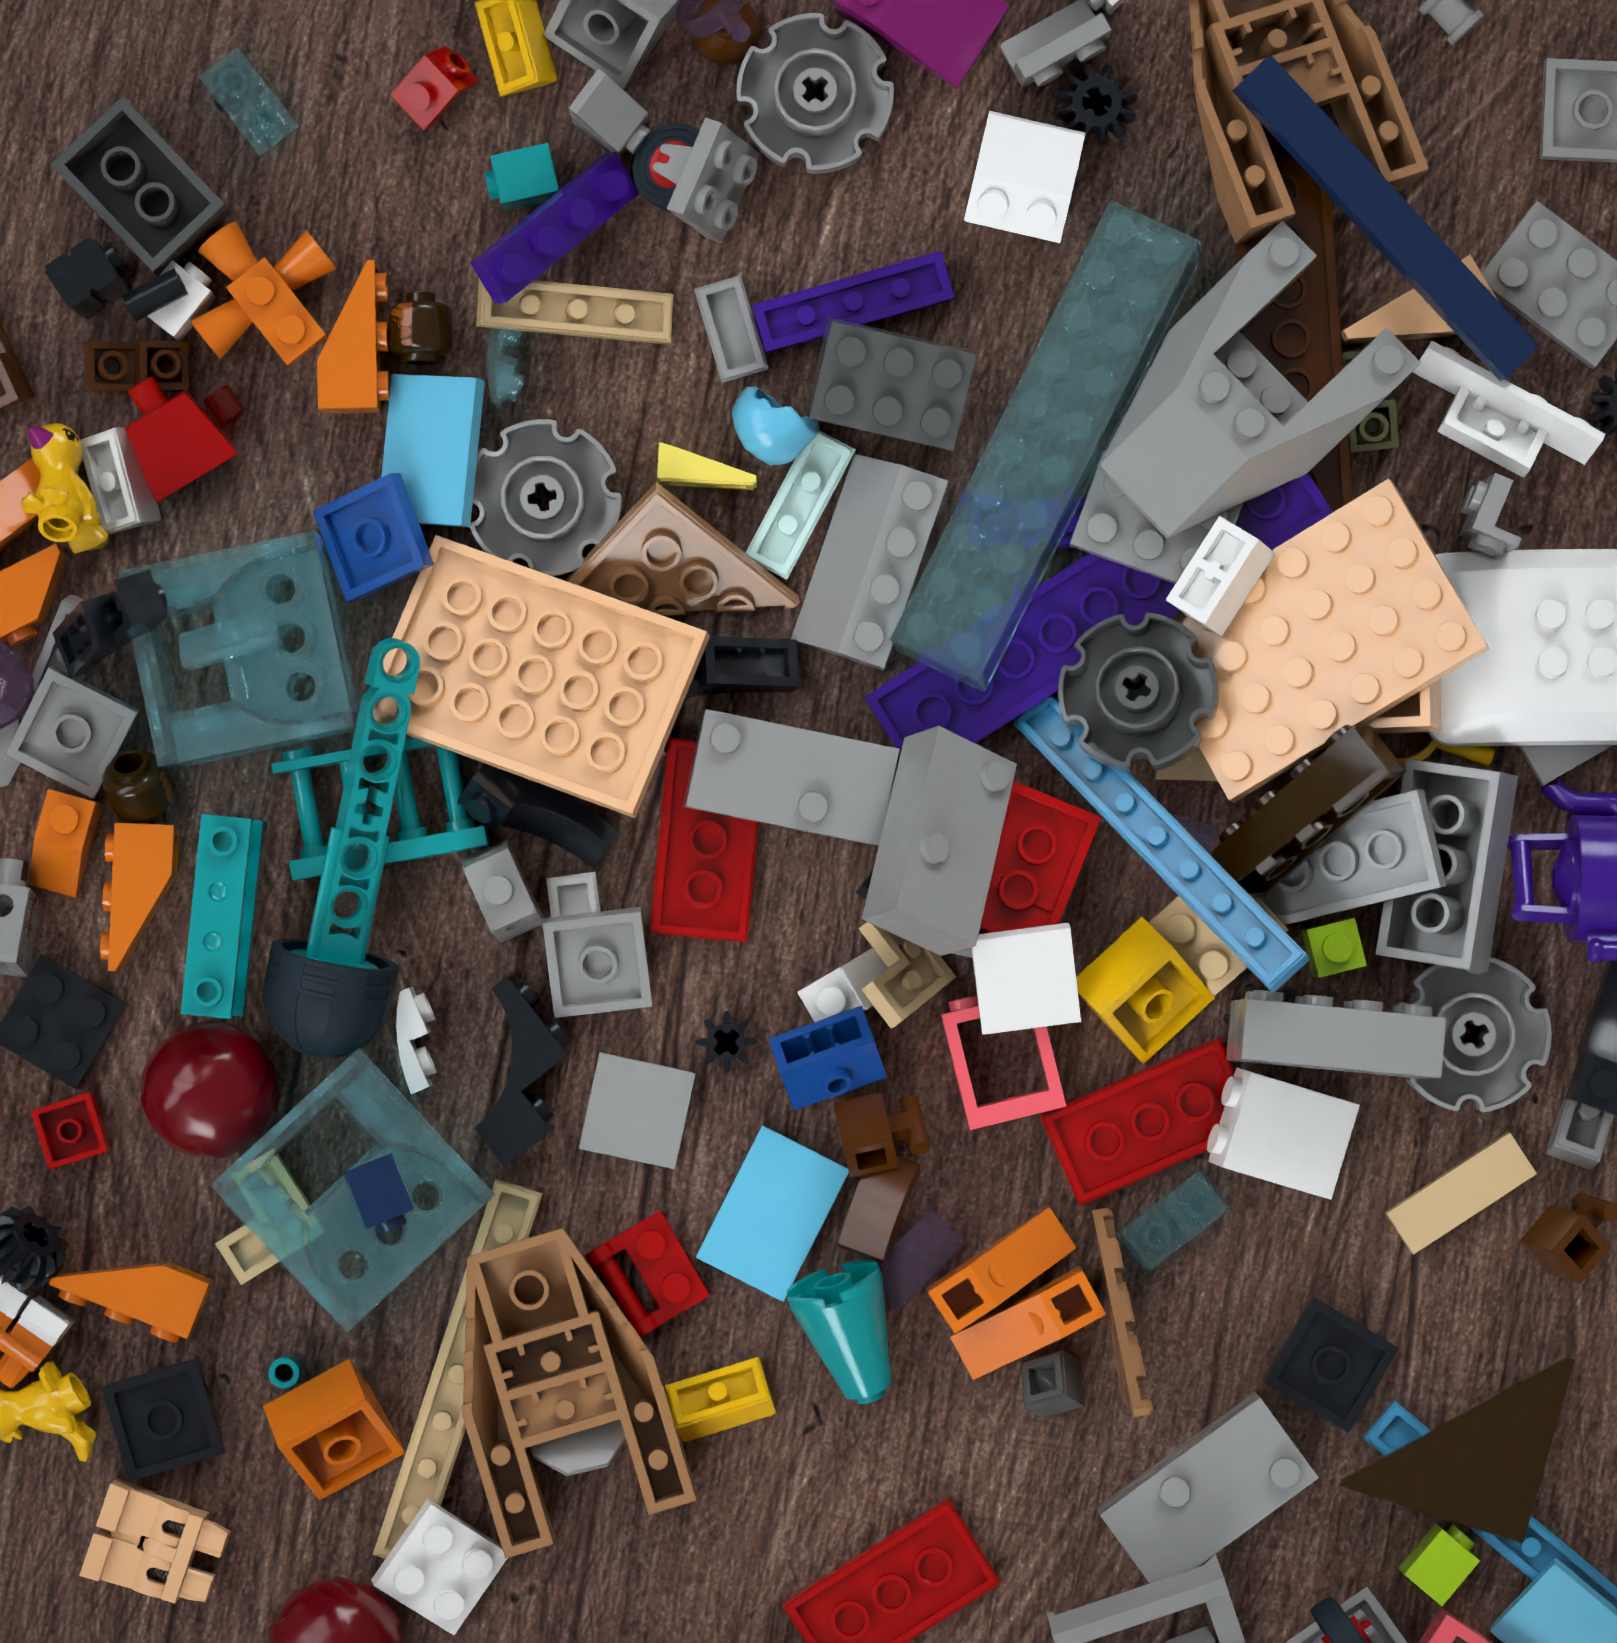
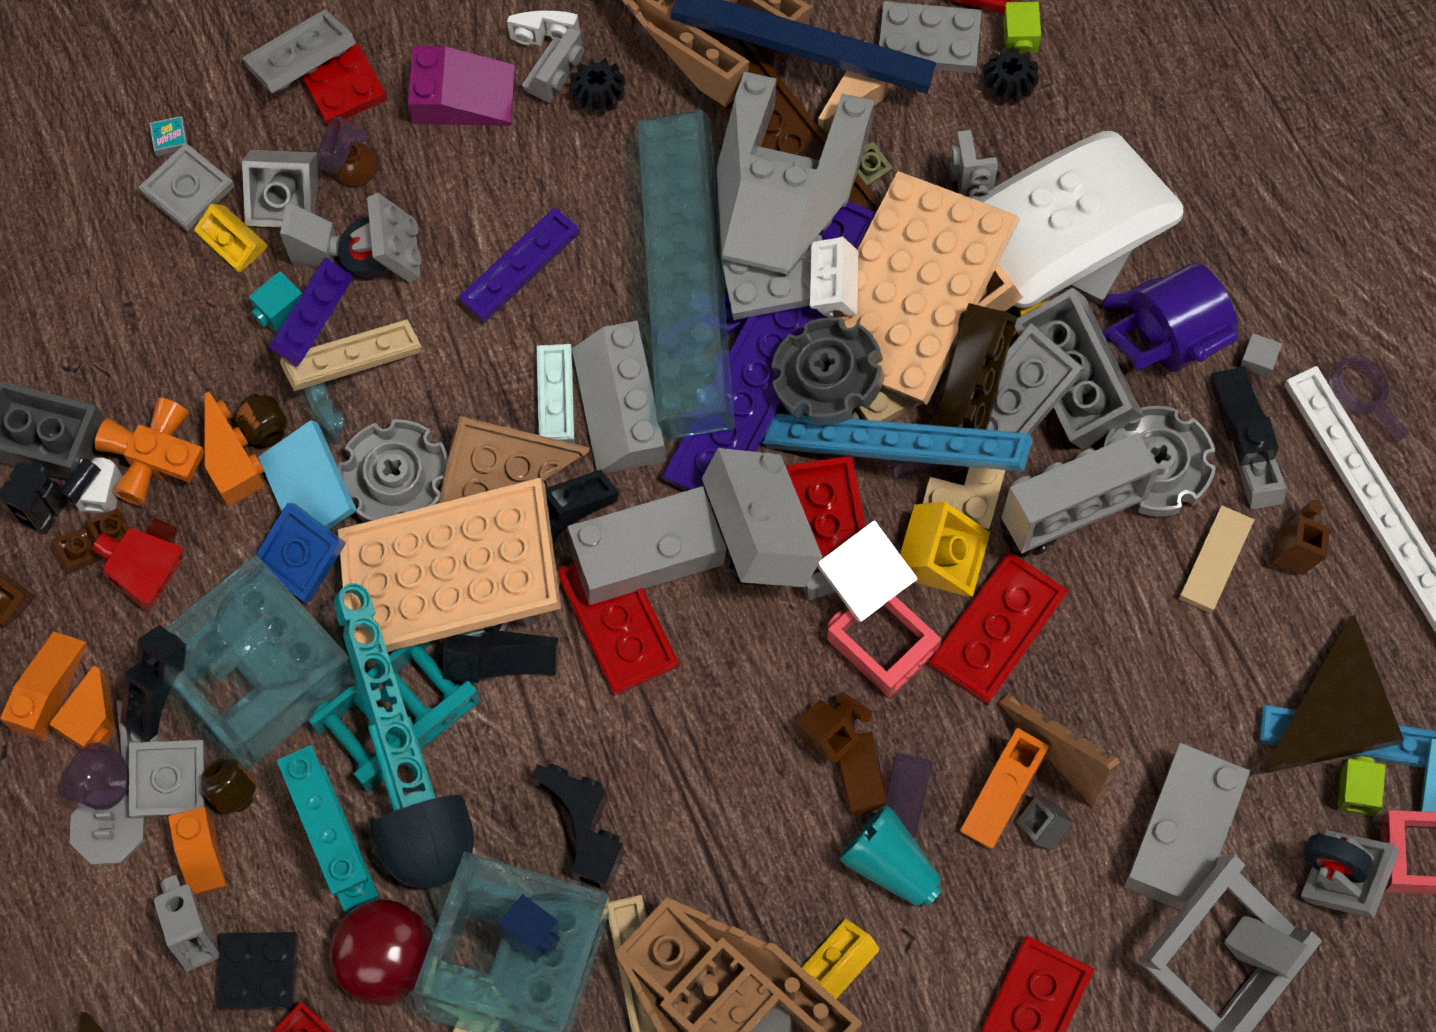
camera: 25 degrees left, 20 degrees down
yellow animal [21,423,109,554] -> none
white slope [81,427,161,535] -> none
orange slope [100,823,180,971] -> none
clear light blue slope [198,47,299,156] -> none
red bracket [390,46,478,130] -> none
white slope [396,987,436,1094] -> none
light grey torso [462,838,543,943] -> none
light grey plate [542,907,652,1018] -> none
white tile [546,872,601,917] -> none
light grey tile [579,1052,696,1169] -> none
red plate [584,1209,710,1337] -> none
light yellow slope [657,442,757,490] -> none
light grey tile [694,275,769,383] -> none
black gear [696,1011,758,1073] -> none
medium azure tile [696,1125,849,1302] -> none
medium azure hair [732,386,820,466] -> none
light grey piece [736,13,894,174] -> none
blue brick [769,1005,887,1110] -> none
white slope [797,948,888,1022] -> none
dark grey brick [805,317,977,451] -> none
tan plate [858,922,956,1029] -> none
orange slope [926,1207,1076,1334] -> none
white slope [964,111,1085,243] -> none
clear light blue slope [1116,1170,1230,1273] -> none
white brick [1207,1067,1360,1200] -> none
black plate [1262,1296,1399,1433] -> none
lime brick [1301,918,1367,978] -> none
white bracket [1413,340,1605,478] -> none

